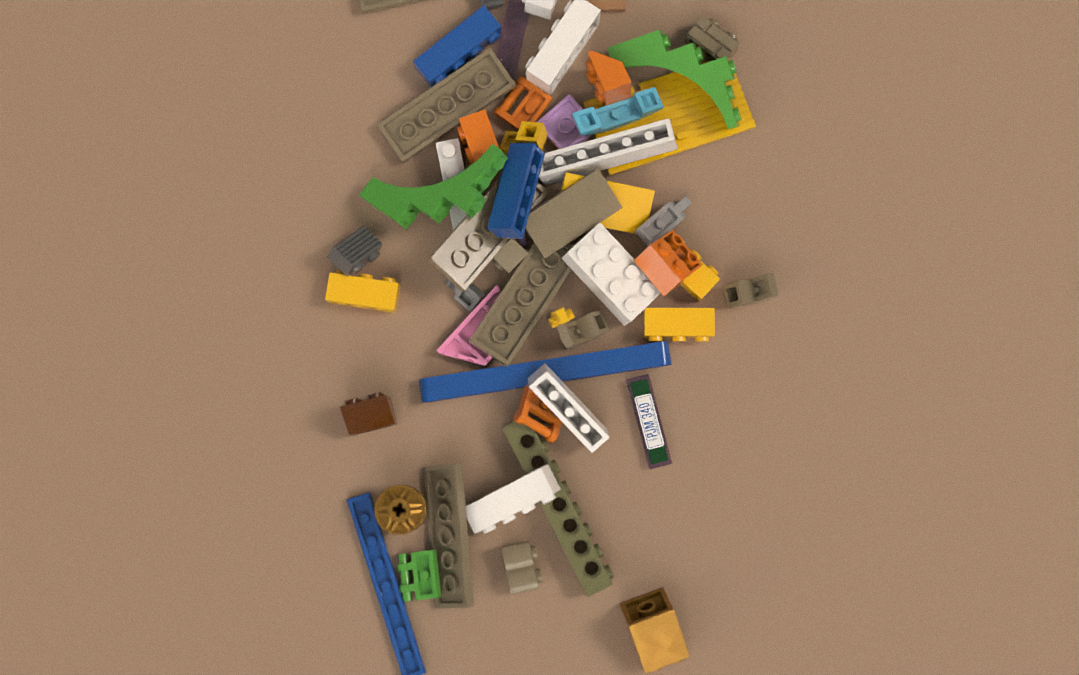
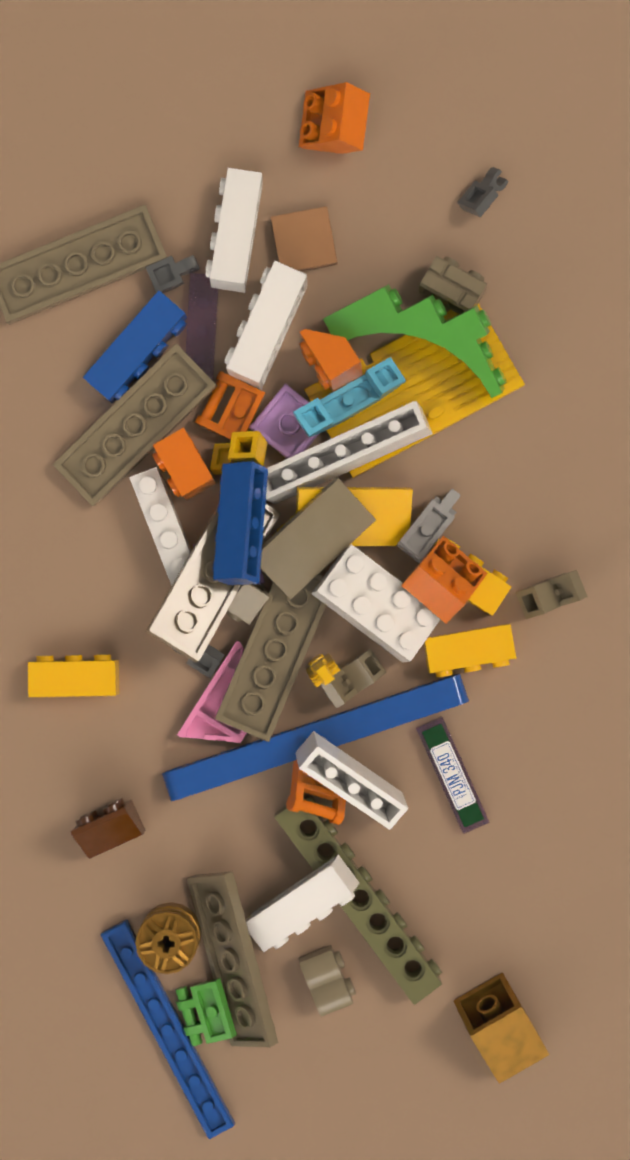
camera: 10 degrees left, 5 degrees up
dark grey brick [327,225,383,277] -> none
bright green arch [359,144,508,230] -> none

